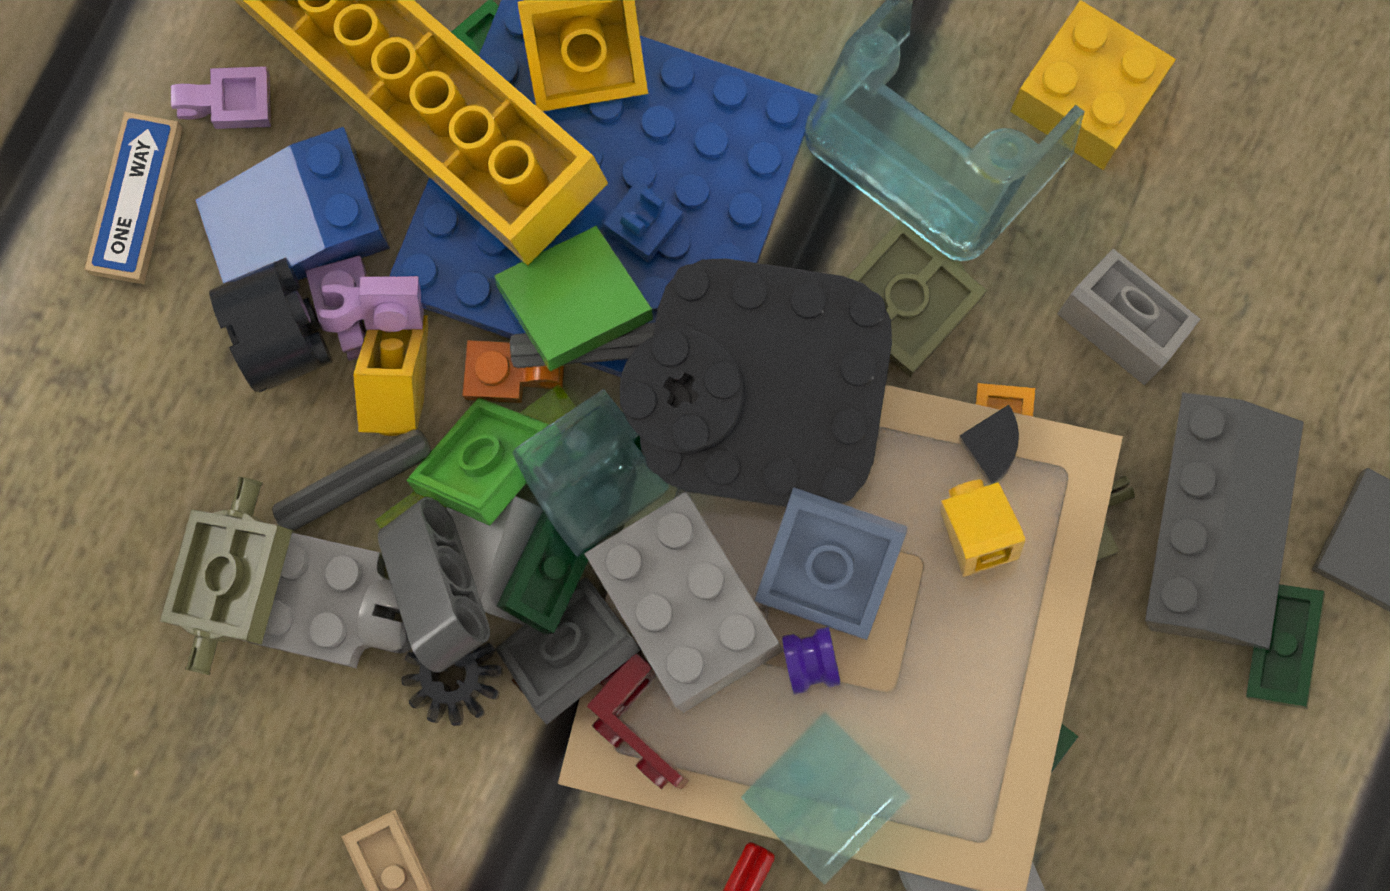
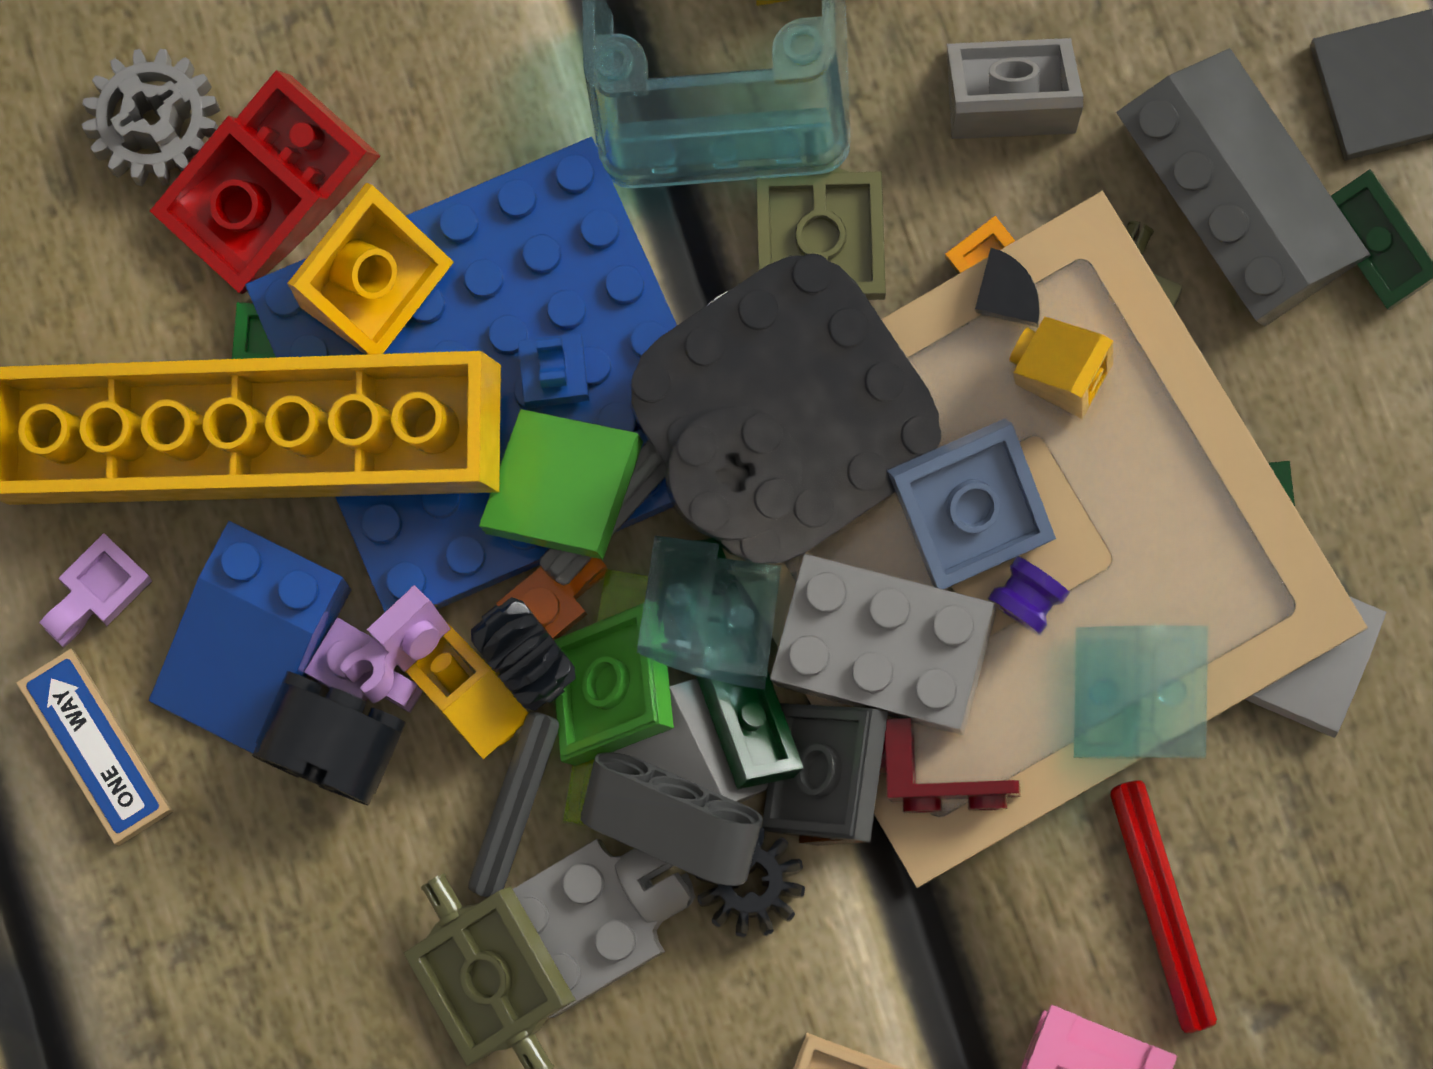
camera: 40 degrees left, 0 degrees up
none -> black gear [471,597,576,711]

